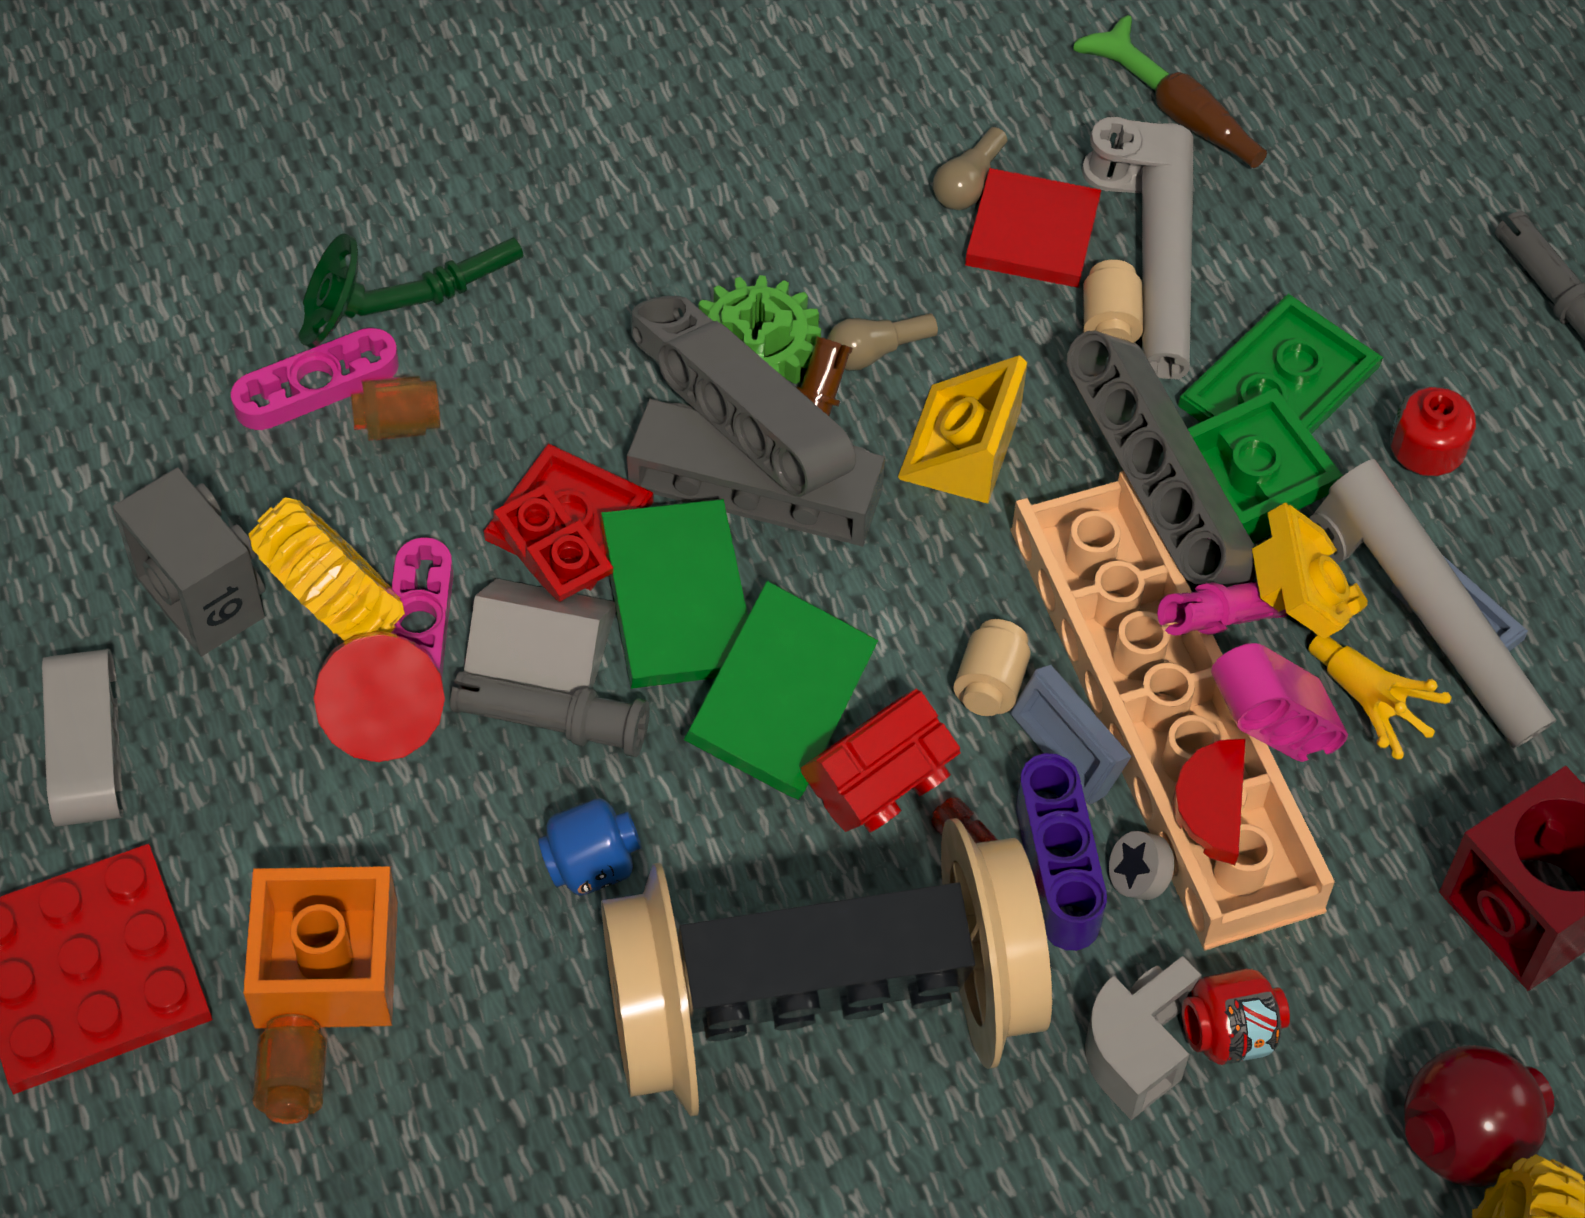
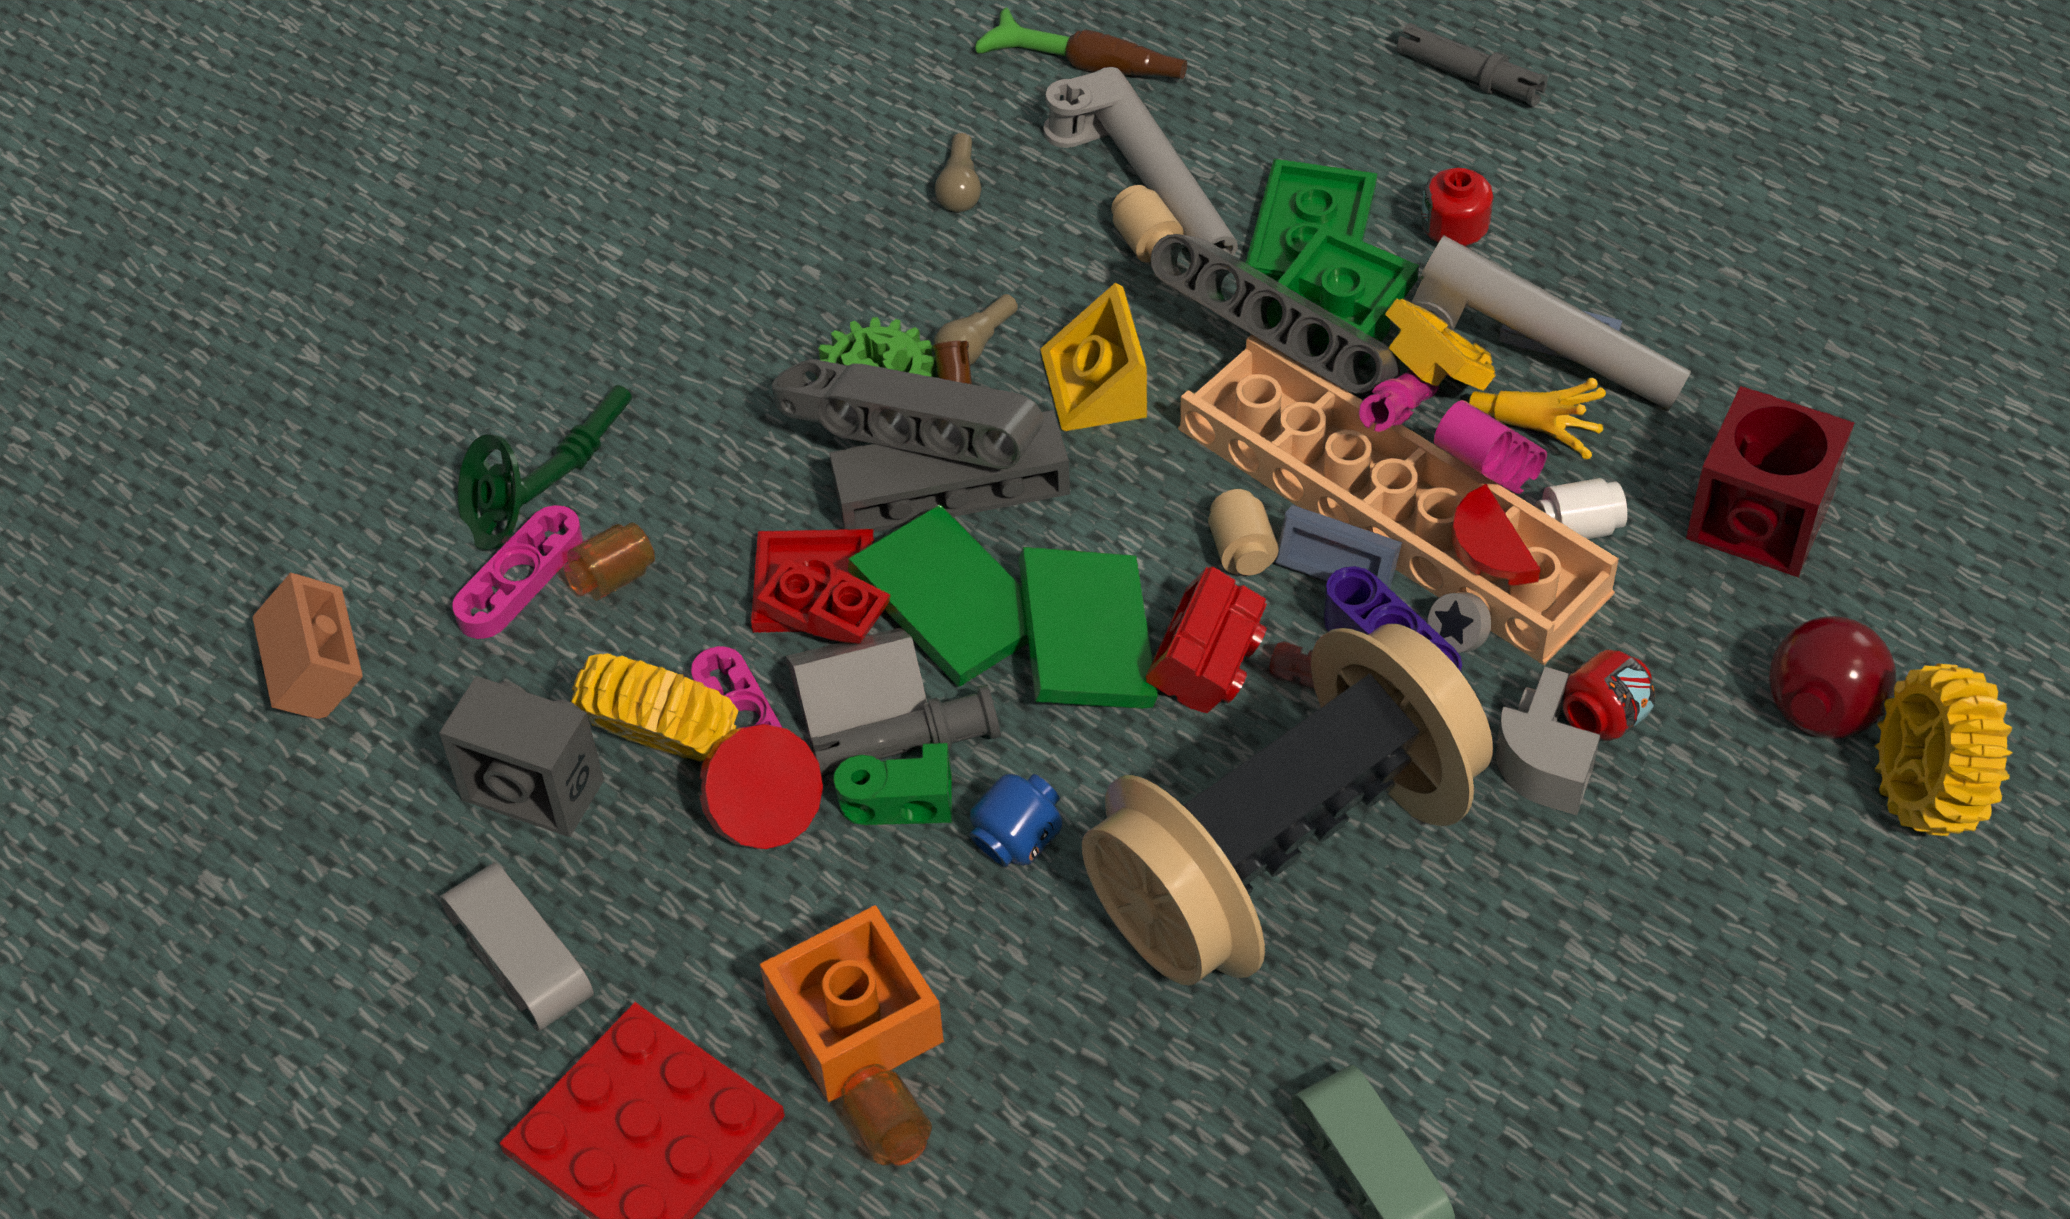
camera: 25 degrees left, 5 degrees down
red tile [965,168,1101,288] -> none
none -> nougat brick [252,572,363,719]
none -> green leg [833,743,952,825]
none -> white brick [1535,478,1627,539]

